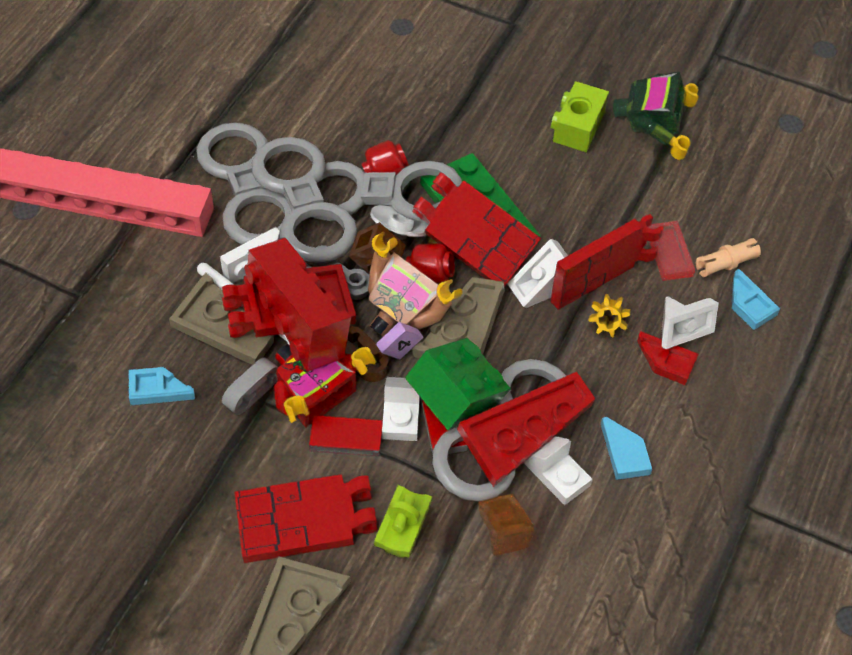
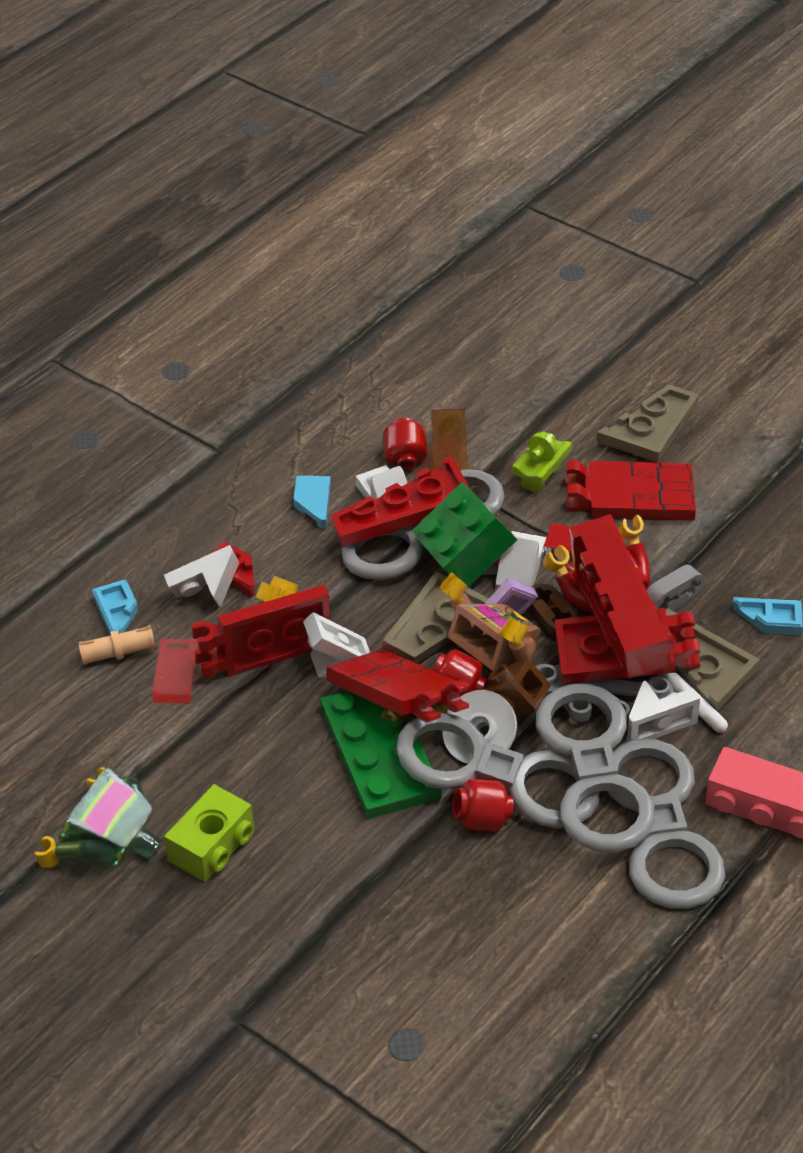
camera: 165 degrees left, 10 degrees down
none -> red head [382,417,428,470]

